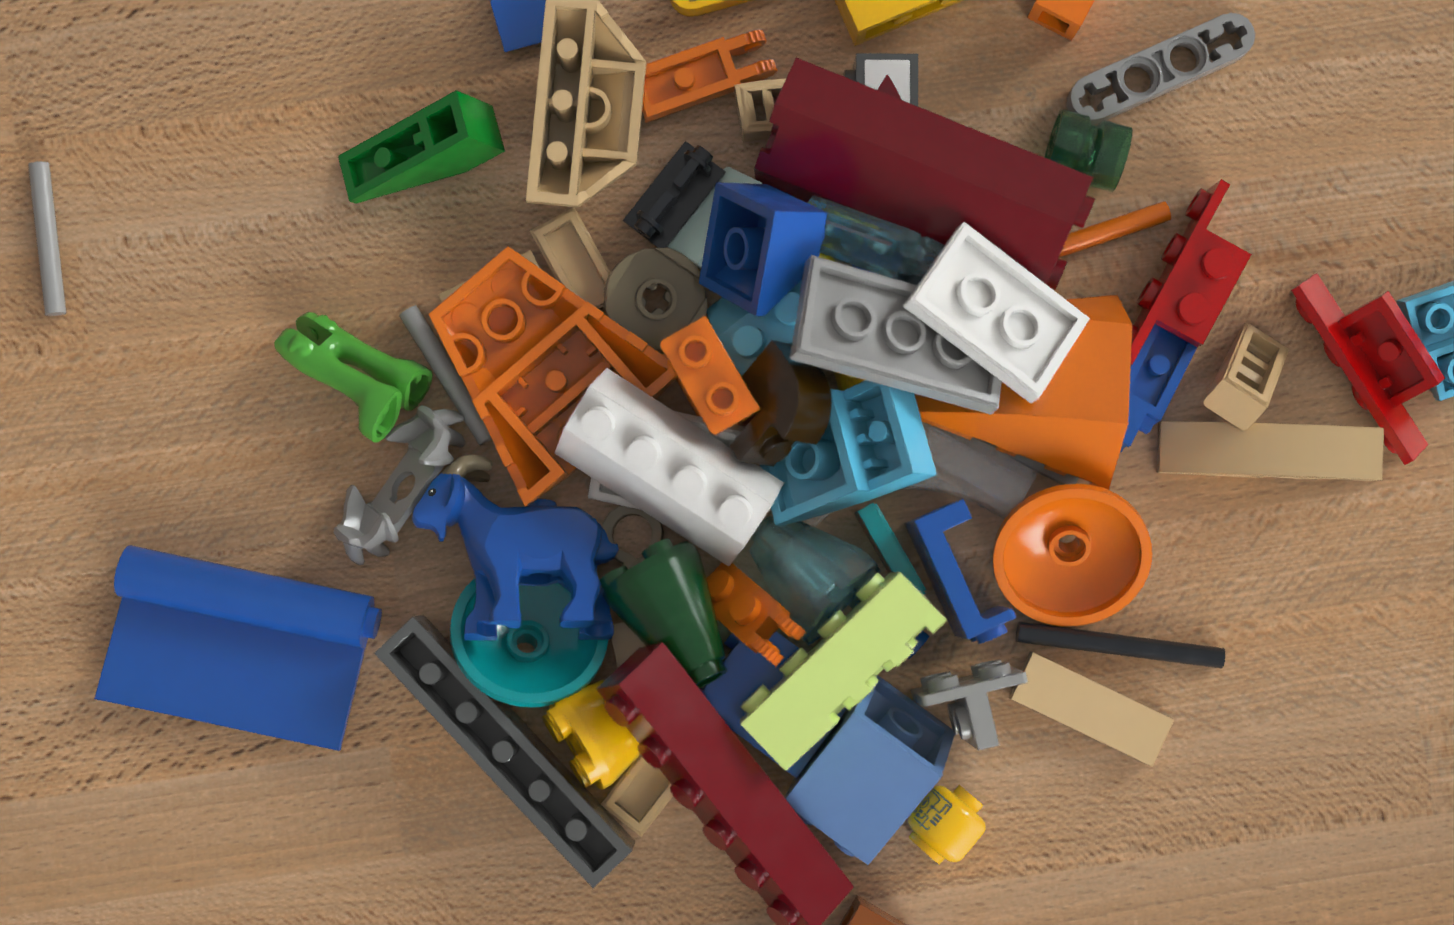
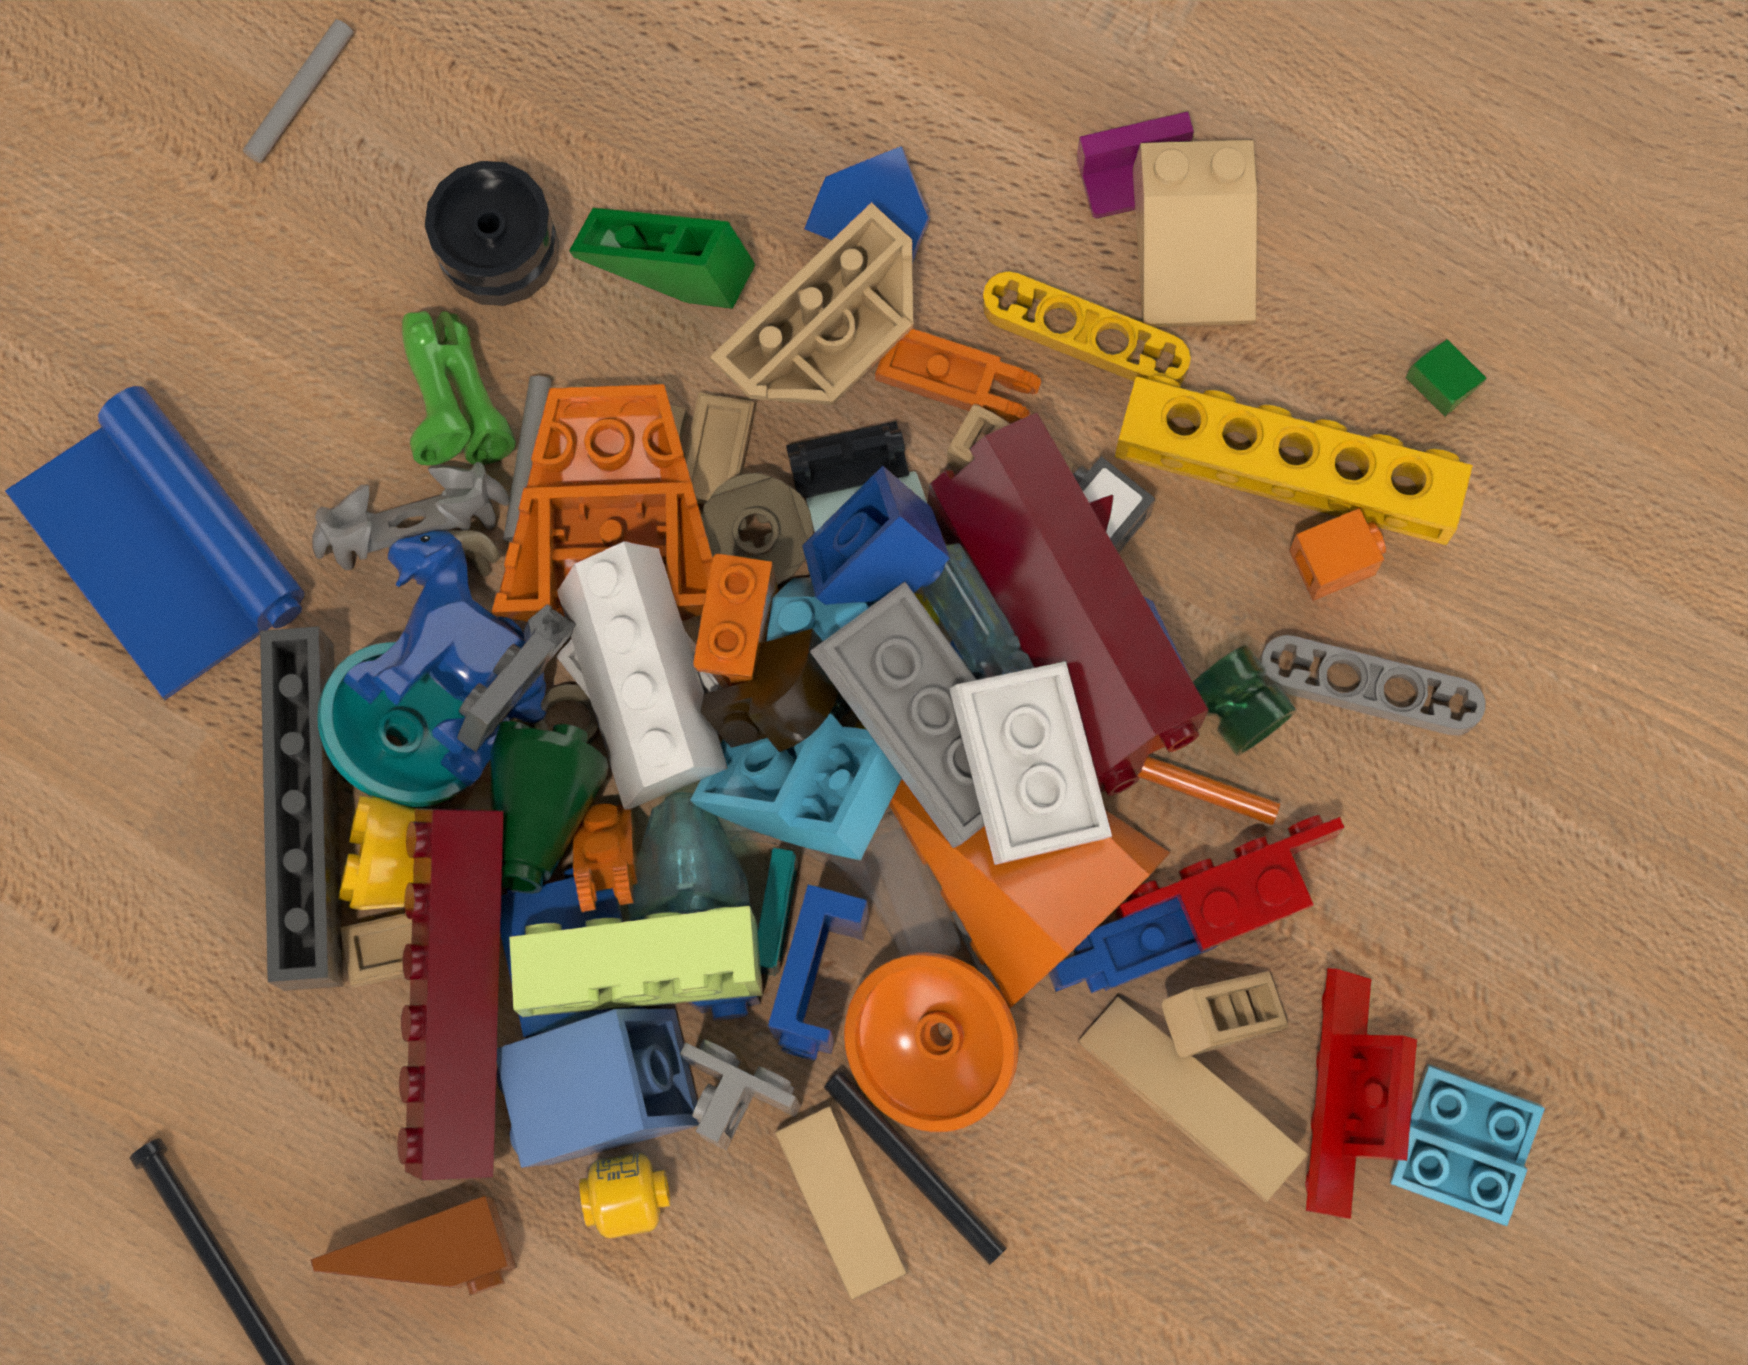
camera: 45 degrees right, 10 degrees down
none -> black wheel [425,161,559,306]
none -> dark grey hinge [457,604,576,752]

